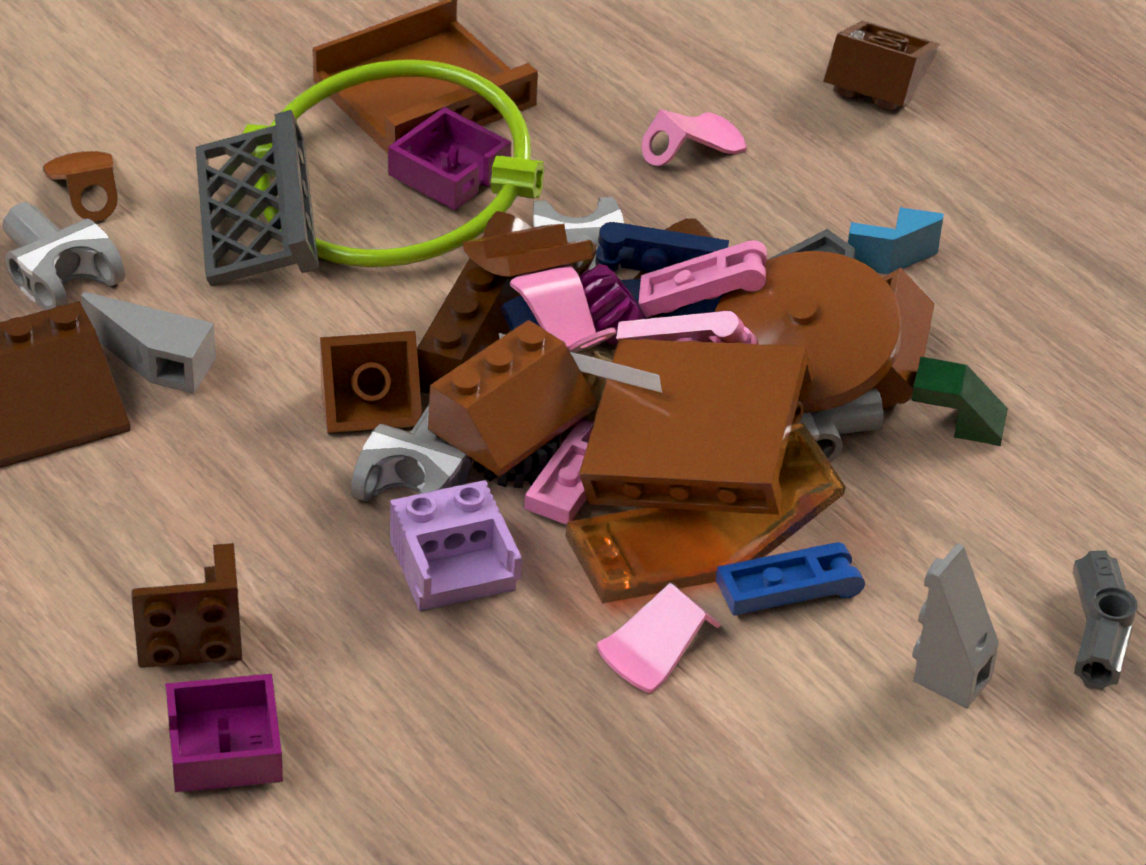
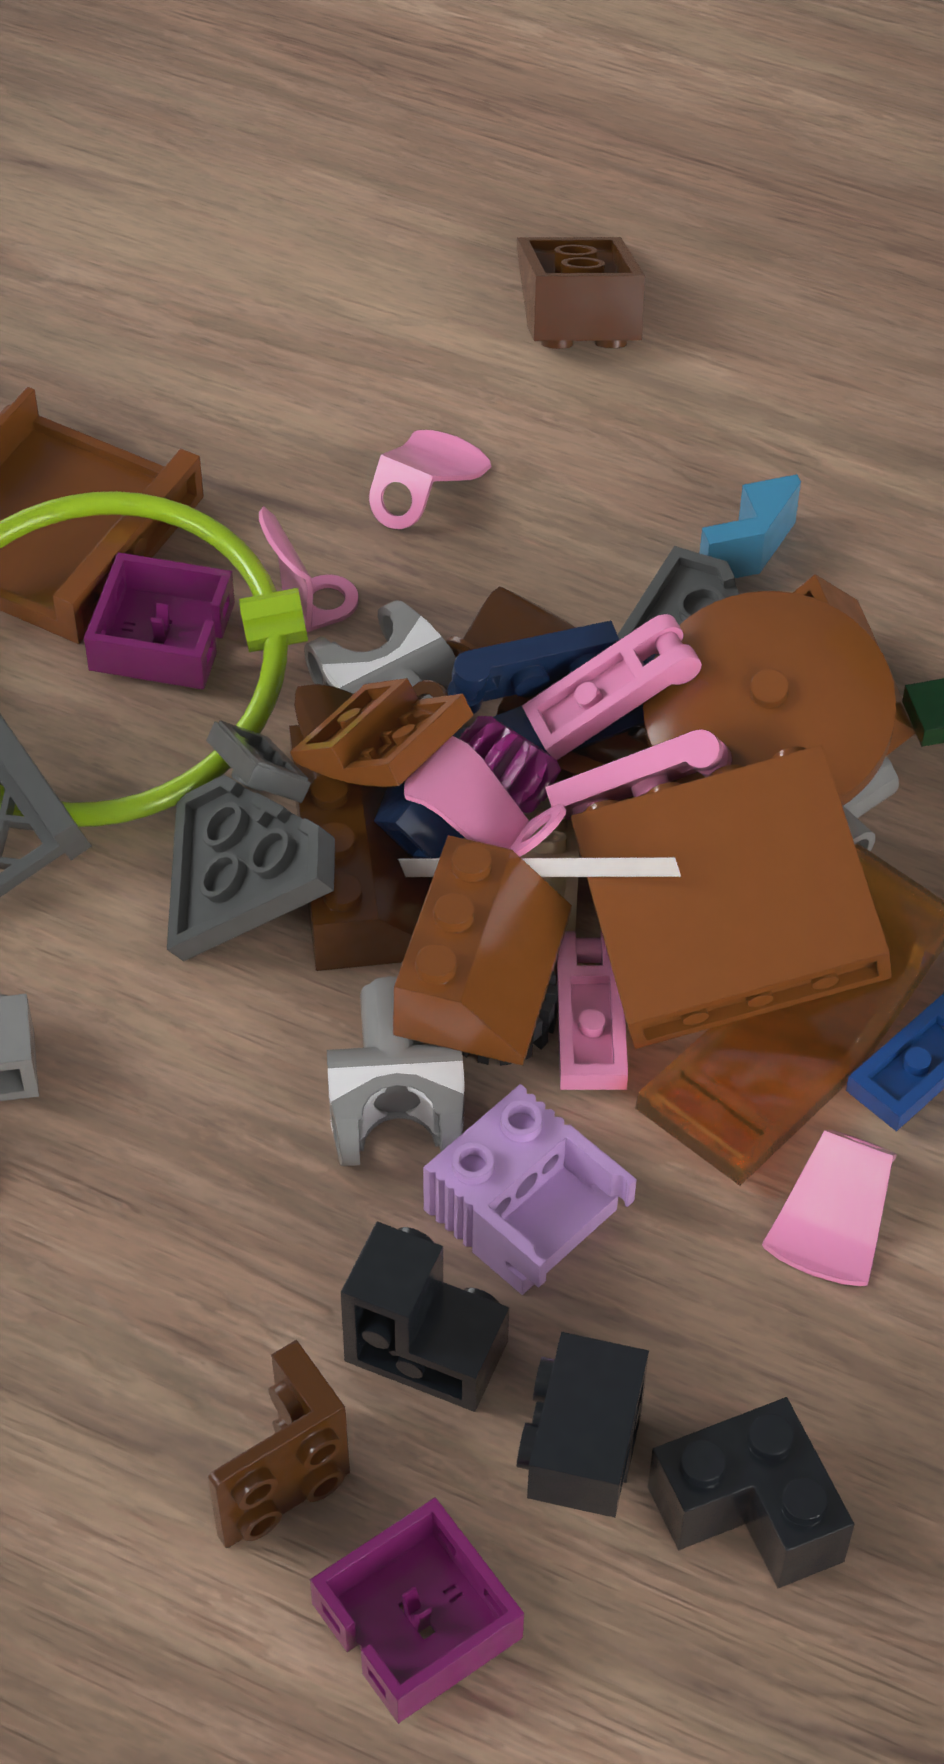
camera: 25 degrees left, 10 degrees up
dark orange slope [320,331,422,433] -> none
none -> dark grey plate [167,775,335,961]
none -> dark grey plate [206,720,311,803]
none -> bright pink piece [259,506,358,632]
none -> black brick [341,1221,510,1412]
none -> black brick [516,1332,649,1518]
none -> black brick [648,1397,855,1588]

